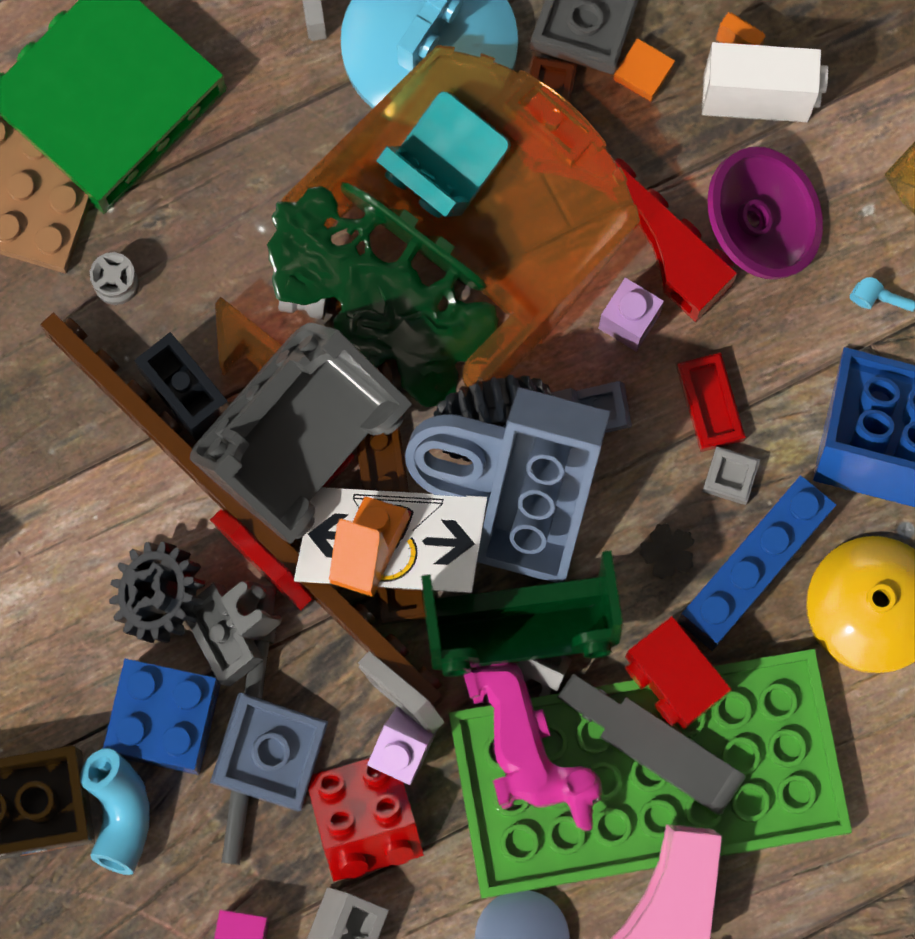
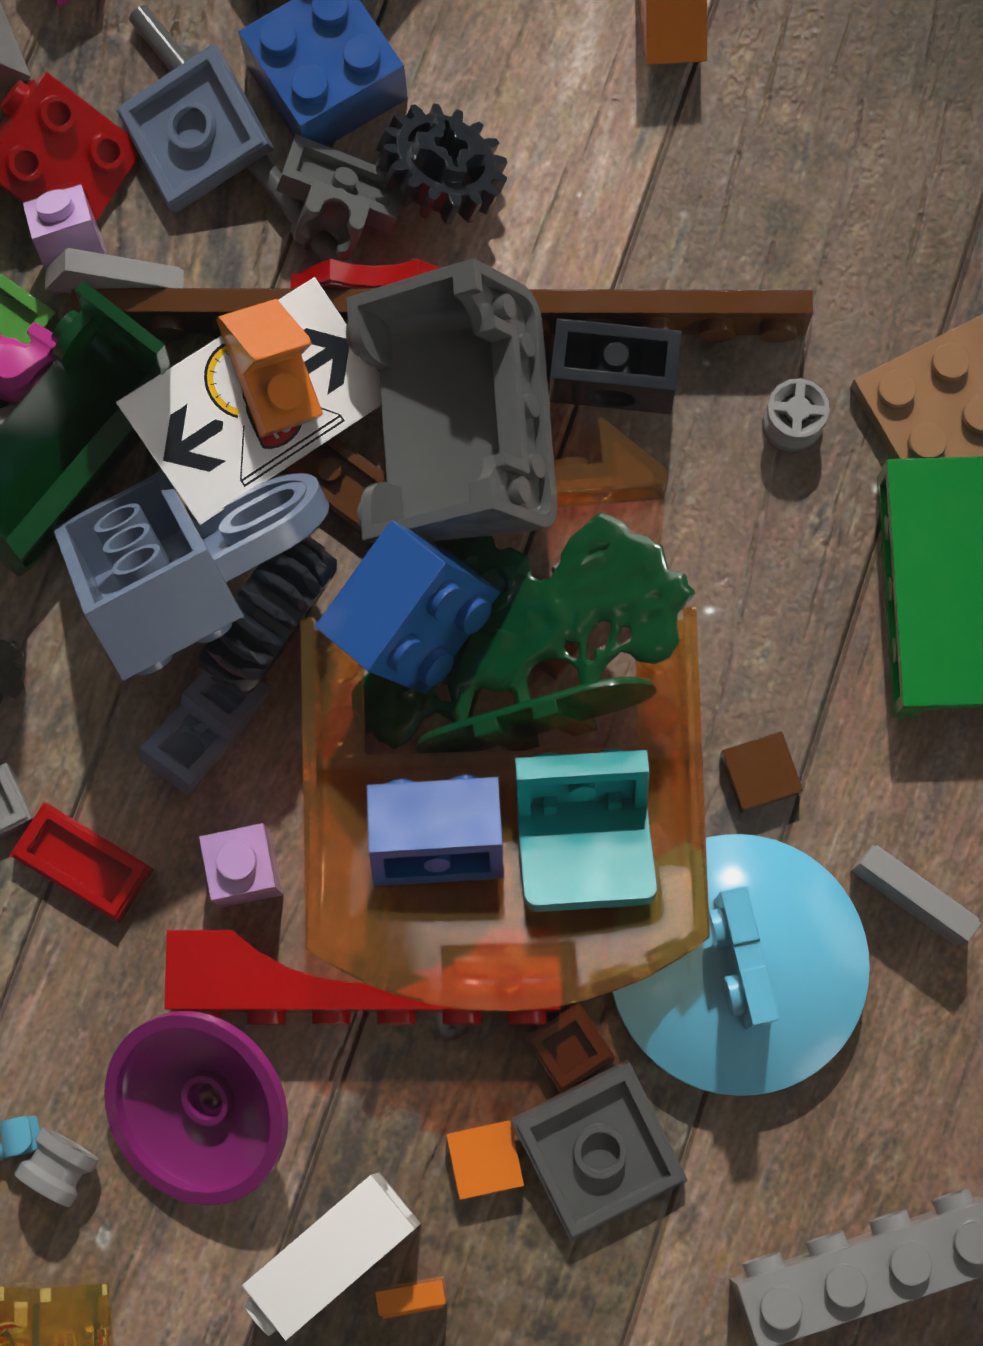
camera: 140 degrees right, 0 degrees up
none -> light grey wheel [14,1127,99,1207]
none -> blue brick [315,520,501,694]
none -> brick [367,775,504,886]
none -> reddish brown tile [720,731,803,813]

